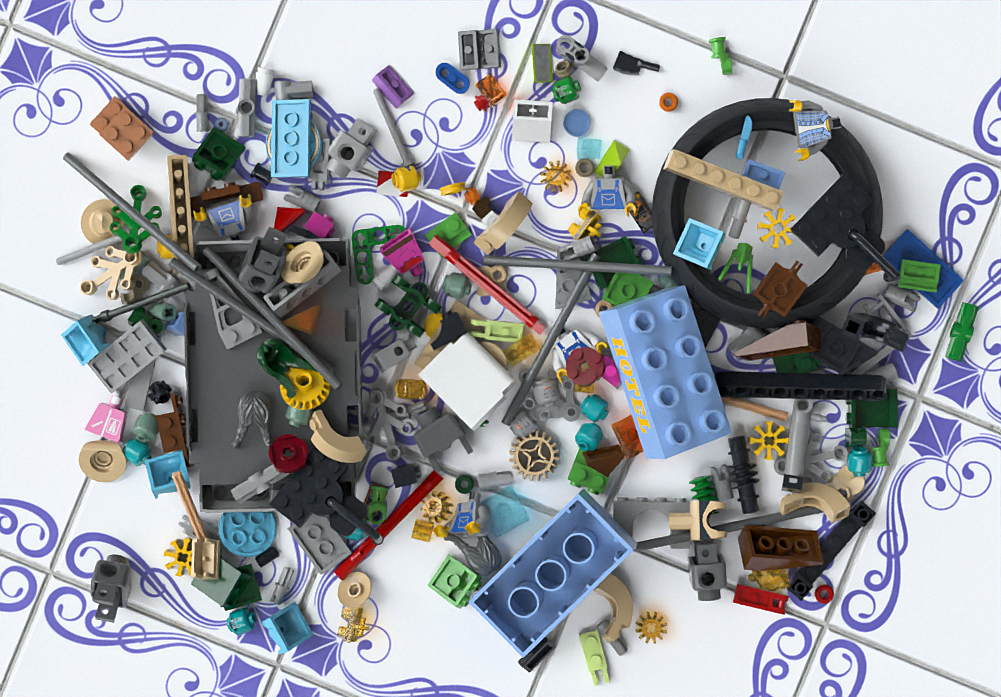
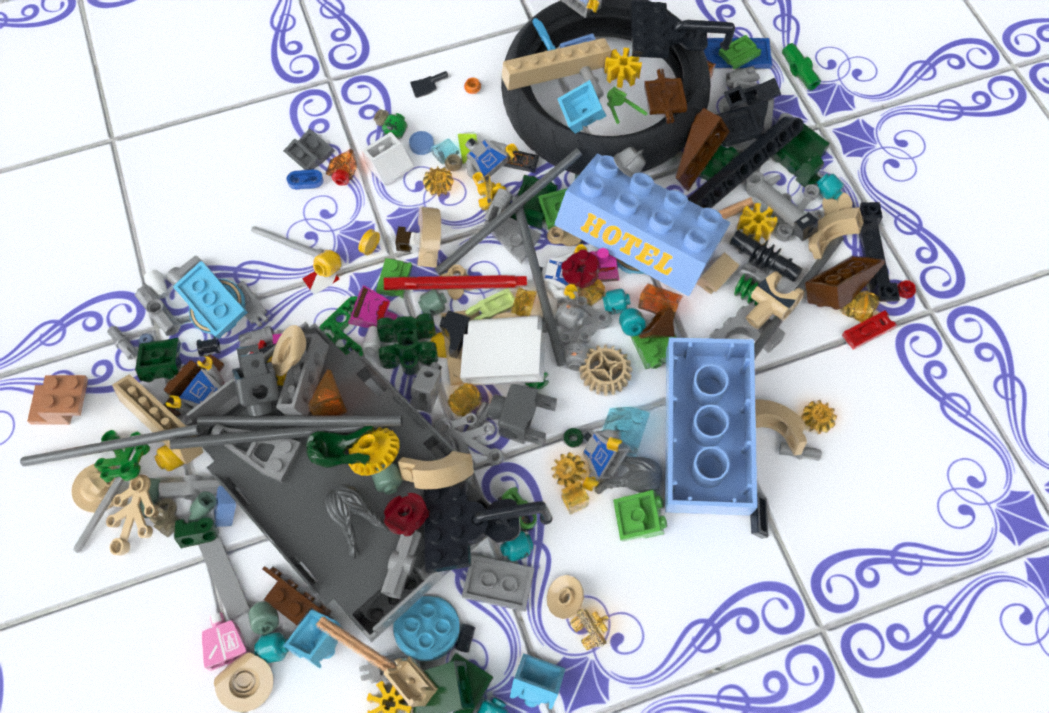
camera: 40 degrees left, 25 degrees down
medium azure brick [61,314,110,366] -> none
light grey plate [87,319,167,394] -> none
pearl dark grey bar [92,282,191,324] -> none
black gear [148,380,173,405] -> none
light grey axle [270,566,294,605] -> none
light grey piece [326,118,378,180] -> none
red piece [334,470,444,581] -> none
medium lavender slope [372,65,414,109] -> none
black brick [391,462,422,489] -> none
orange plate [464,187,480,206] -> none
light grey hinge [477,471,513,491] -> none
flat silver slope [531,44,553,84] -> none
light grey connector [556,35,608,82] -> none
yellowish green hinge [579,630,610,686] -> none
dark grey piece [687,540,727,601] -> none
bright green connector [709,37,733,75] -> none
light grey piece [727,327,767,360] -> none
bright green connector [871,428,890,467] -> none
none -> light grey piece [614,147,646,178]
none -> tan hinge [697,252,740,294]

